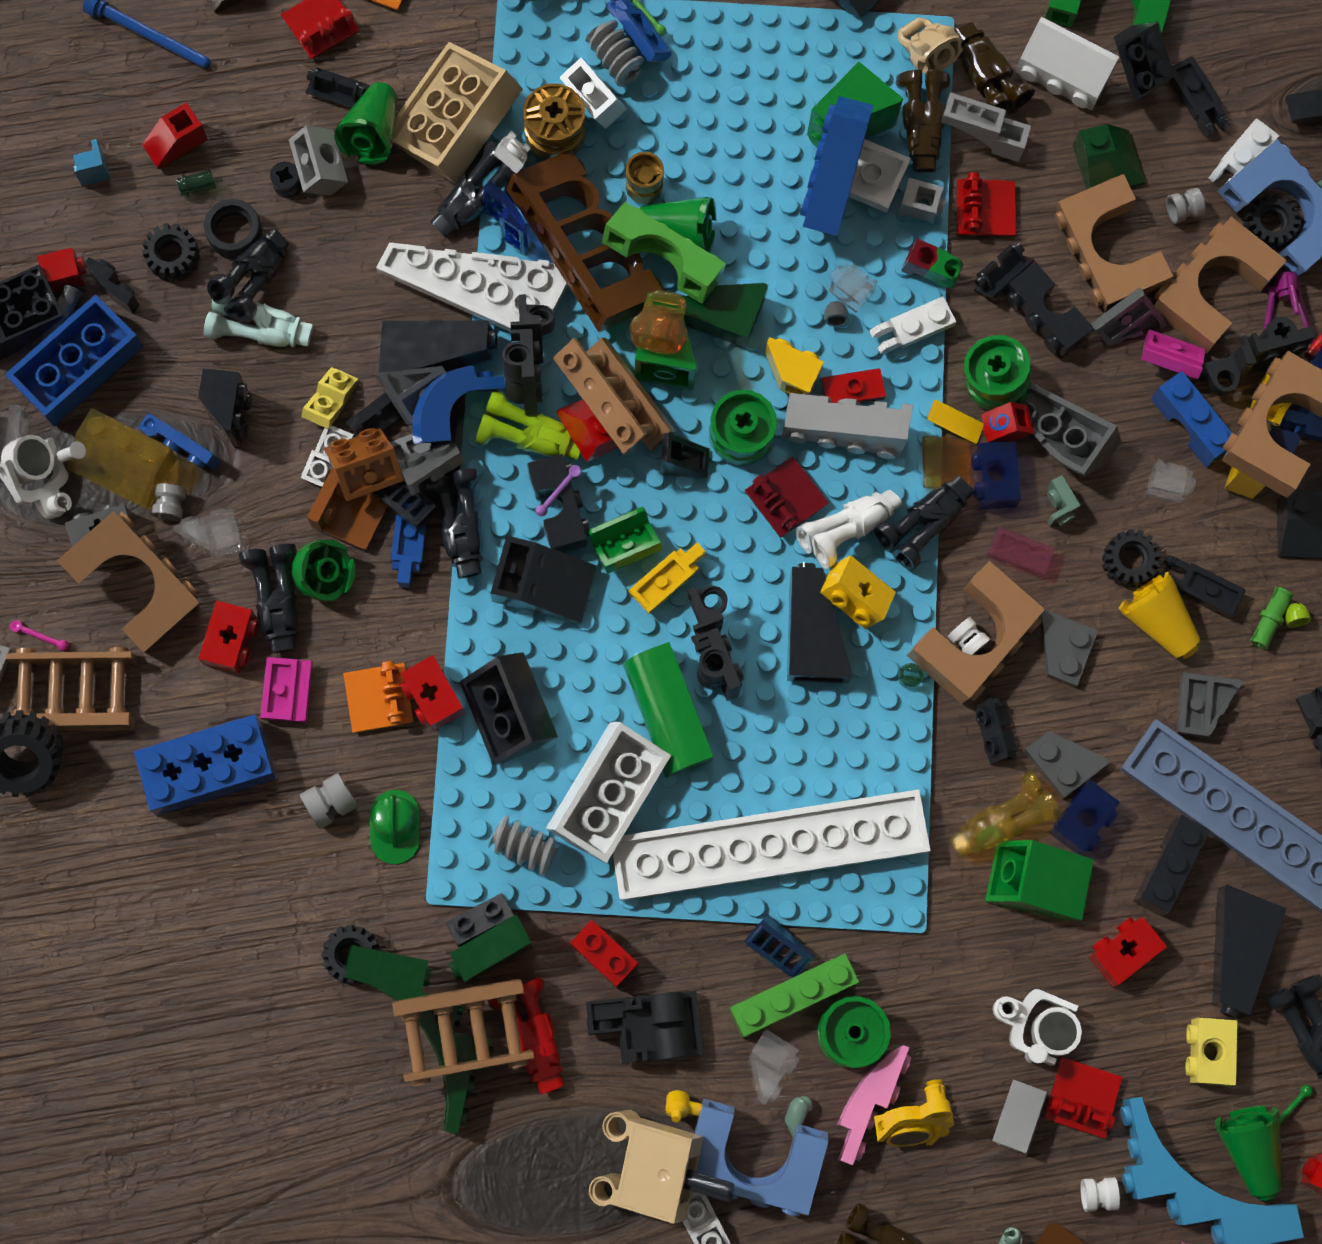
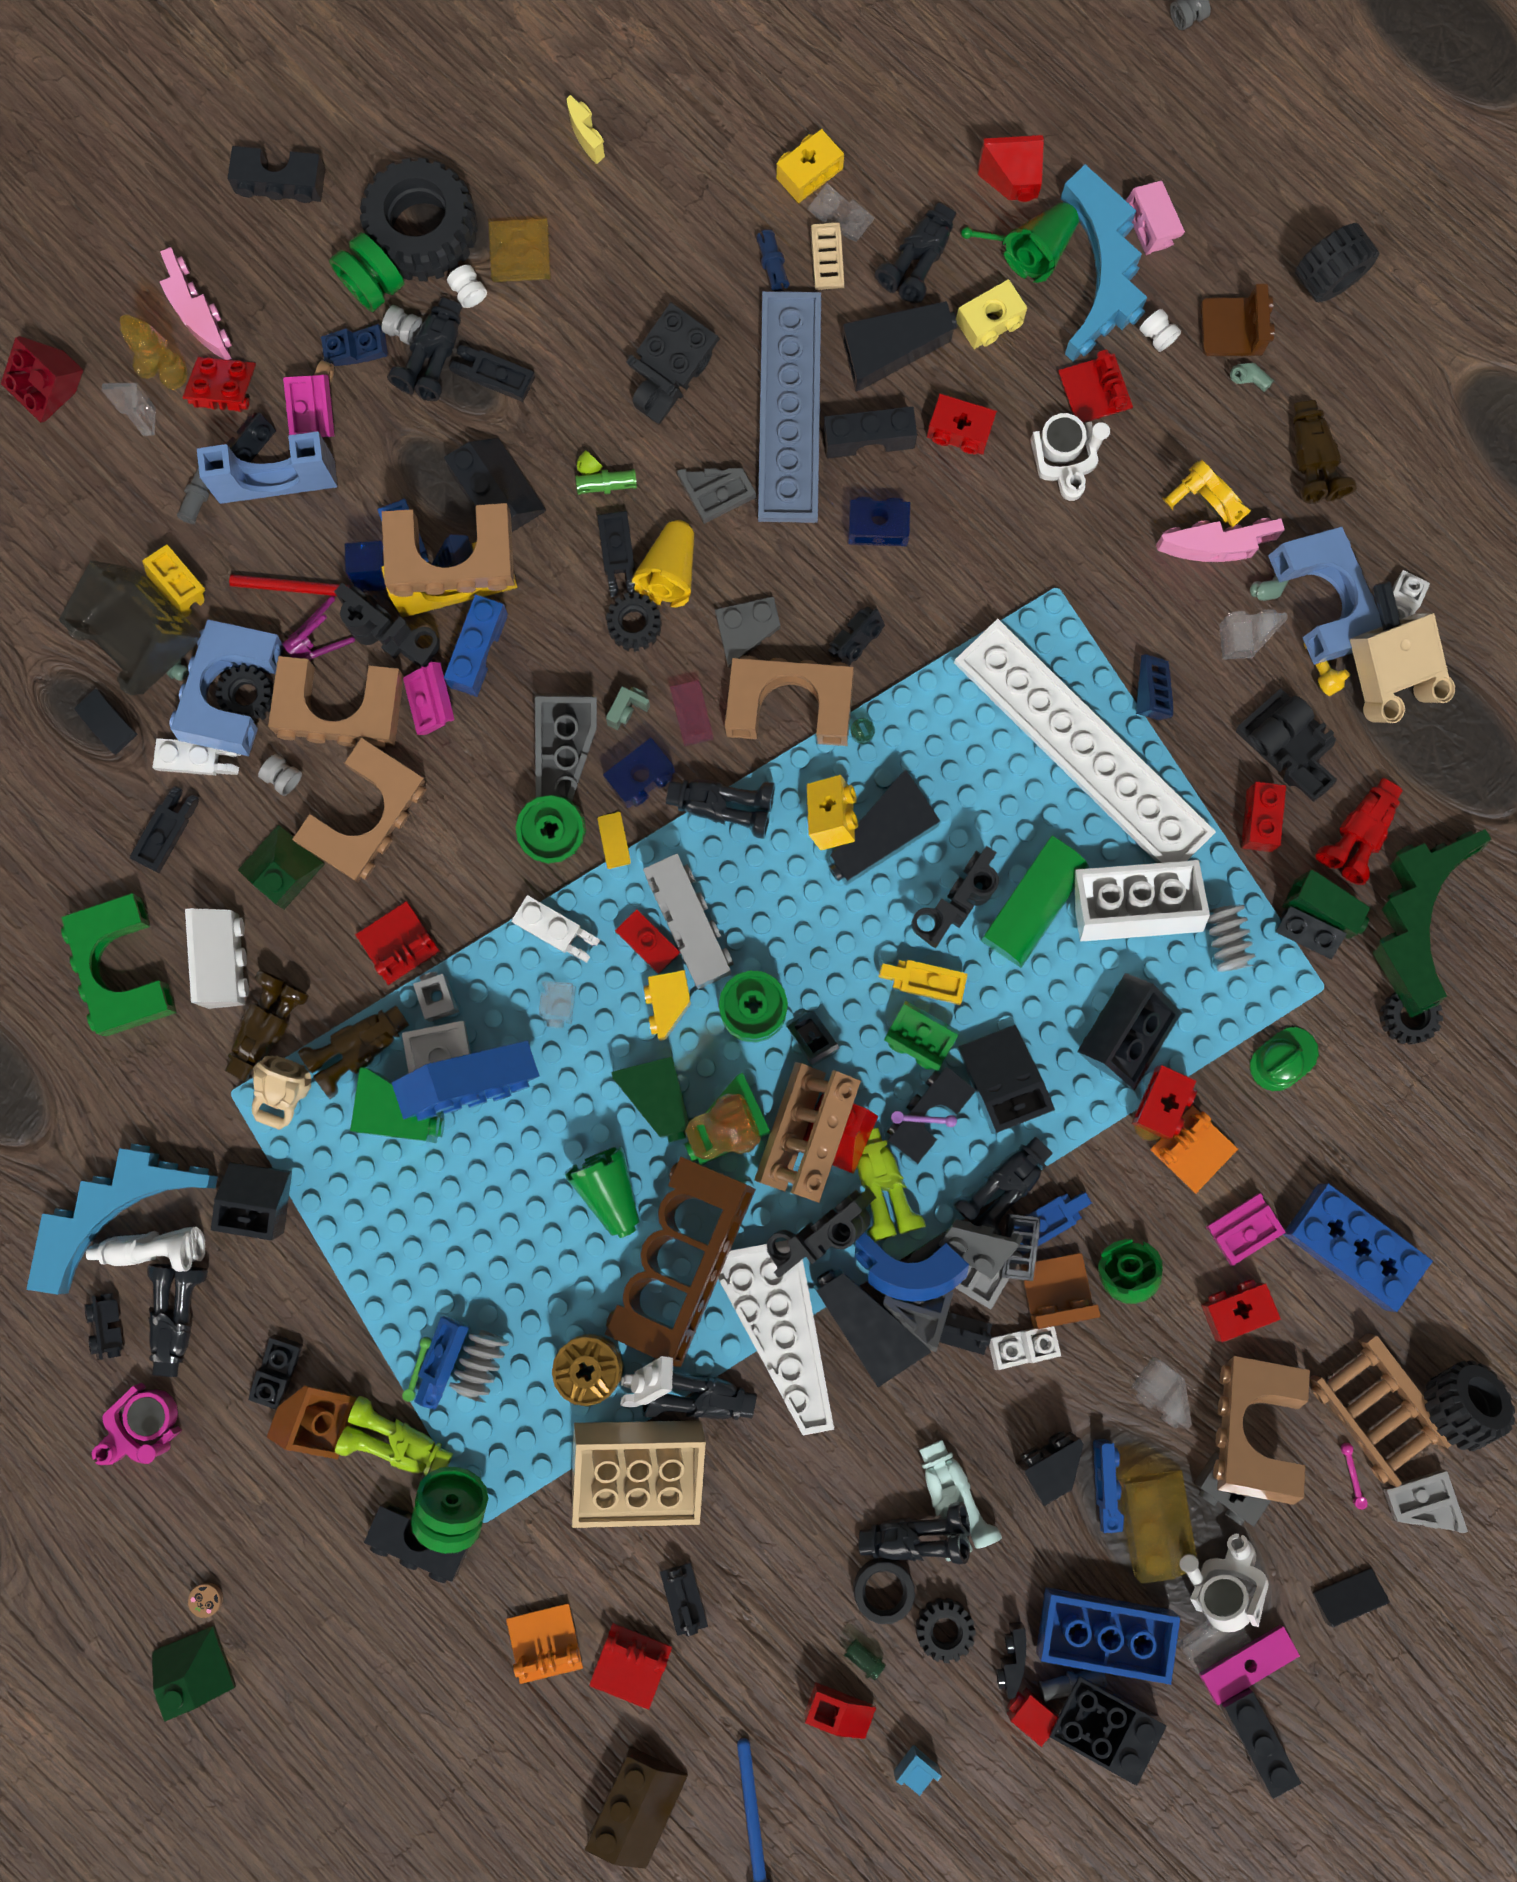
camera: 120 degrees left, 5 degrees up
light grey wheel [151,483,187,521] -> none
black piece [239,544,298,654] -> none
black wheel [270,161,302,198] -> none
light grey brick [289,125,348,196] -> none
light grey wheel [299,773,358,829] -> none
light yellow slope [301,367,358,429] -> none
dark orange bracket [324,428,404,501] -> none
green cone [334,82,397,164] -> none
medium nougat fence [392,979,534,1086] -> none
clear blue slope [483,181,529,255] -> none
white brick [560,58,627,129] -> none
bright green arch [602,202,726,304] -> none
pearl gold wheel [626,152,664,204] -> none
bright green arch [728,953,859,1038] -> none
dark red hinge [744,456,829,538] -> none
white piece [796,489,902,569] -> none
green wheel [817,996,891,1069] -> none
dark grey hinge [824,301,849,327] -> none
leg [901,238,963,288] -> none
clear orange piece [922,435,970,489] -> none
light grey slope [941,92,1031,162] -> none
white wheel [947,617,991,655] -> none
clear yellow piece [949,771,1061,857] -> none
black hinge [974,242,1035,299] -> none
red brick [981,402,1034,445] -> none
green slope [985,840,1094,921] -> none
light grey hinge [992,1080,1047,1156] -> none
black arch [1004,262,1094,359] -> none
dark grey wing [1024,731,1110,799] -> none
dark grey wing [1091,287,1168,346] -> none
black slope [1114,22,1175,101] -> none
clear window [1146,459,1196,503] -> none

